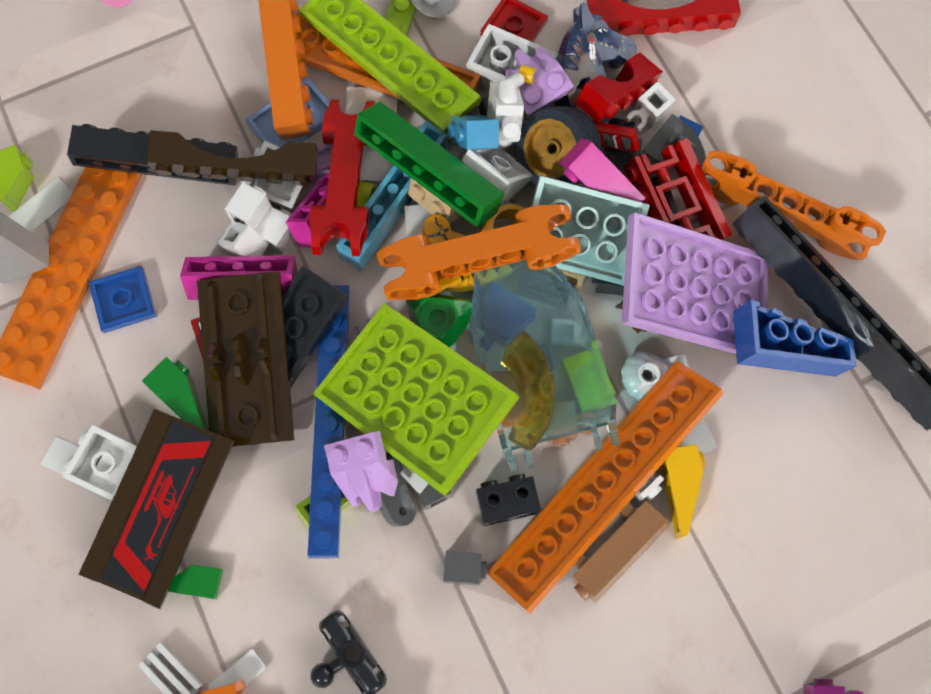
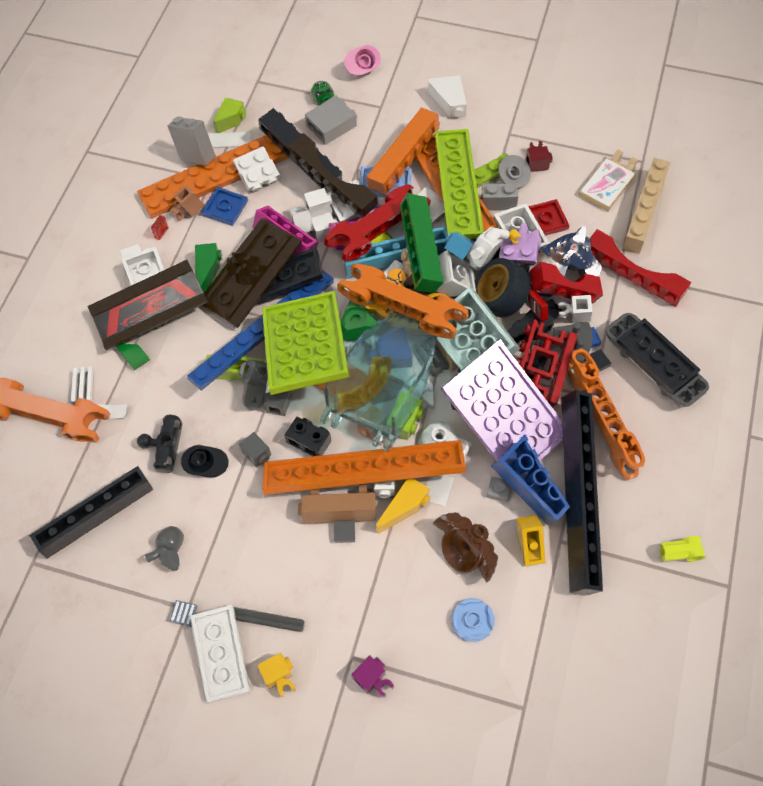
camera: 45 degrees right, 10 degrees down
lavender plate [324,431,398,512] -> none
slope [559,138,645,202] -> none
none -> clear red tile [151,215,169,240]
none -> nougat brick [170,185,205,220]
none -> black piece [181,444,229,477]
none -> white plate [233,146,279,192]
none -> light grey brick [305,95,357,145]
none -> green head [311,81,335,105]
none -> dark grey tile [334,520,355,543]
none -> reddish brown piece [433,512,498,583]
none -> light blue tile [452,598,494,642]
none -> light grey brick [481,183,518,211]
none -> light grey plate [487,476,510,502]
none -> yellow slope [516,515,546,566]
none -> black tile [584,349,611,372]
none -> black piece [606,313,709,407]

